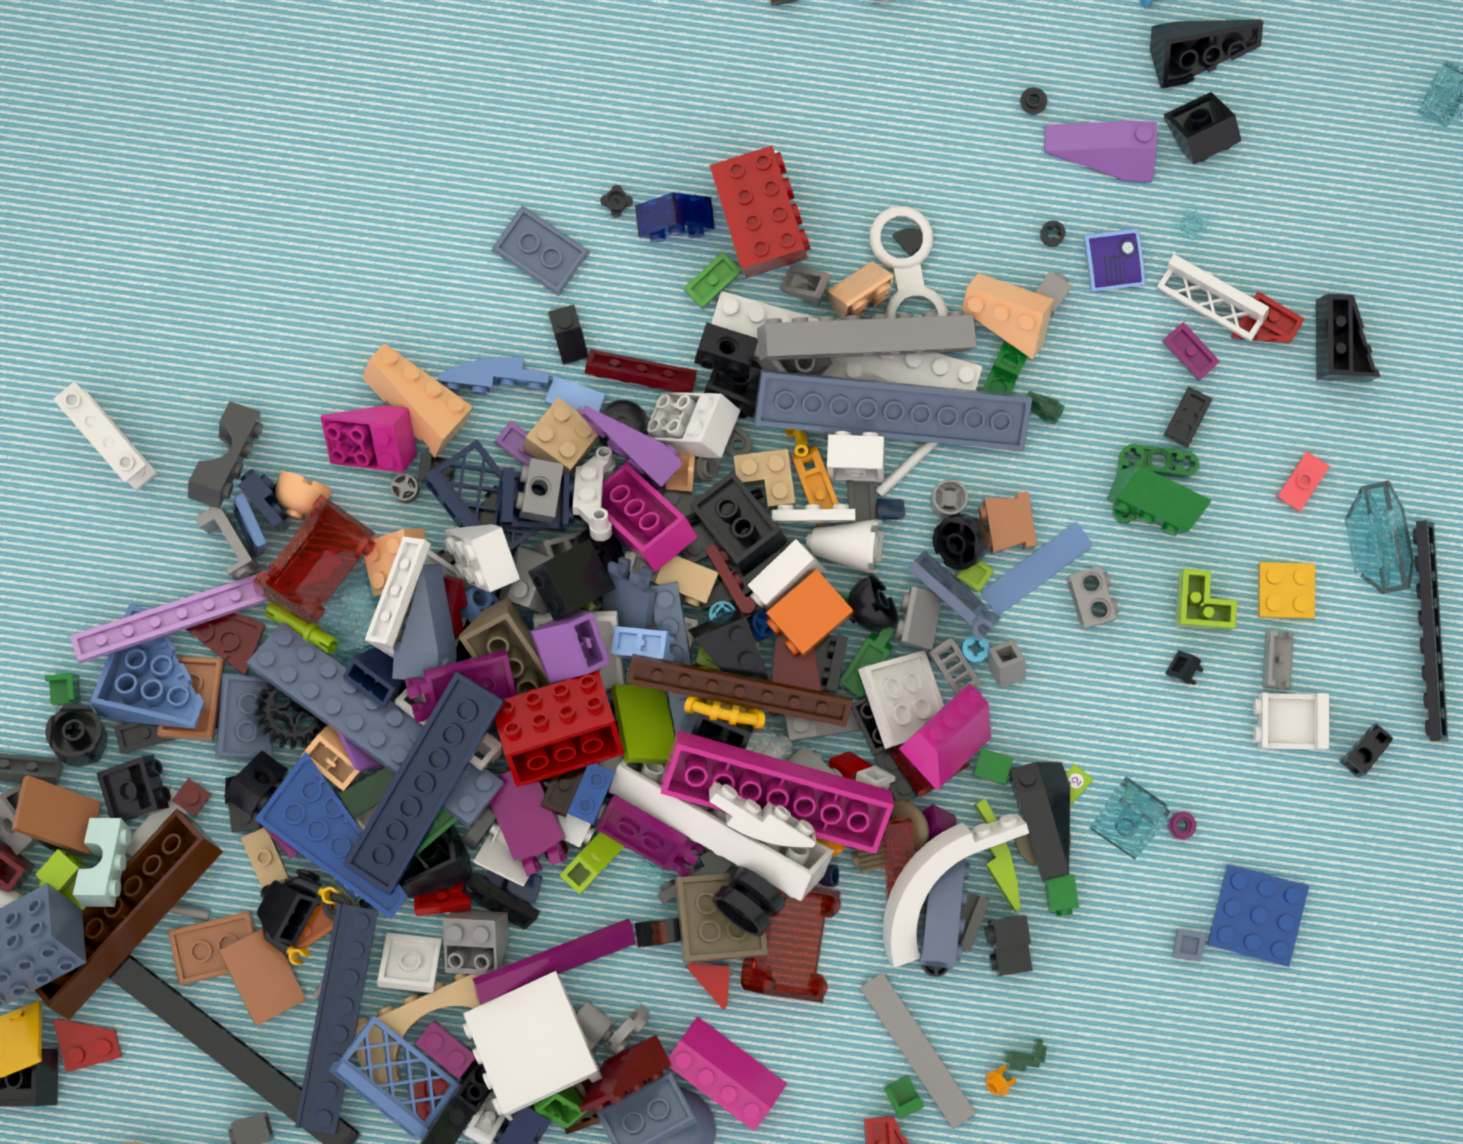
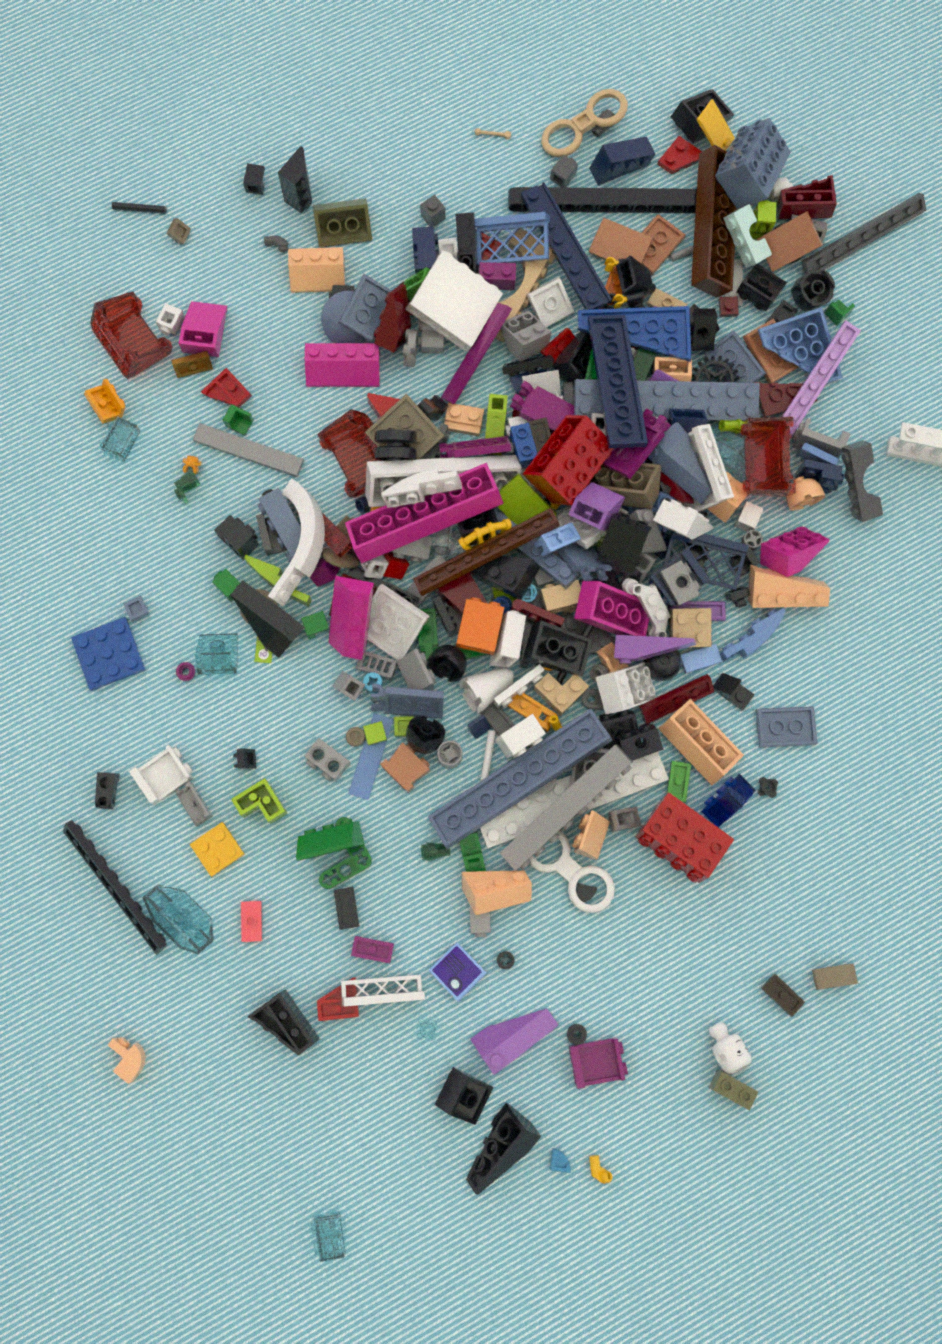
camera: 145 degrees right, 5 degrees down
none -> dark tan tile [346,727,366,747]
none -> lime tile [363,721,387,746]
none -> light nougat plate [444,403,484,436]
none -> magenta panel [568,1037,628,1089]
none -> dark blue wedge [589,136,655,185]
none -> light nougat slope [658,699,744,785]
none -> black tile [725,586,750,608]
none -> white panel [735,501,763,532]

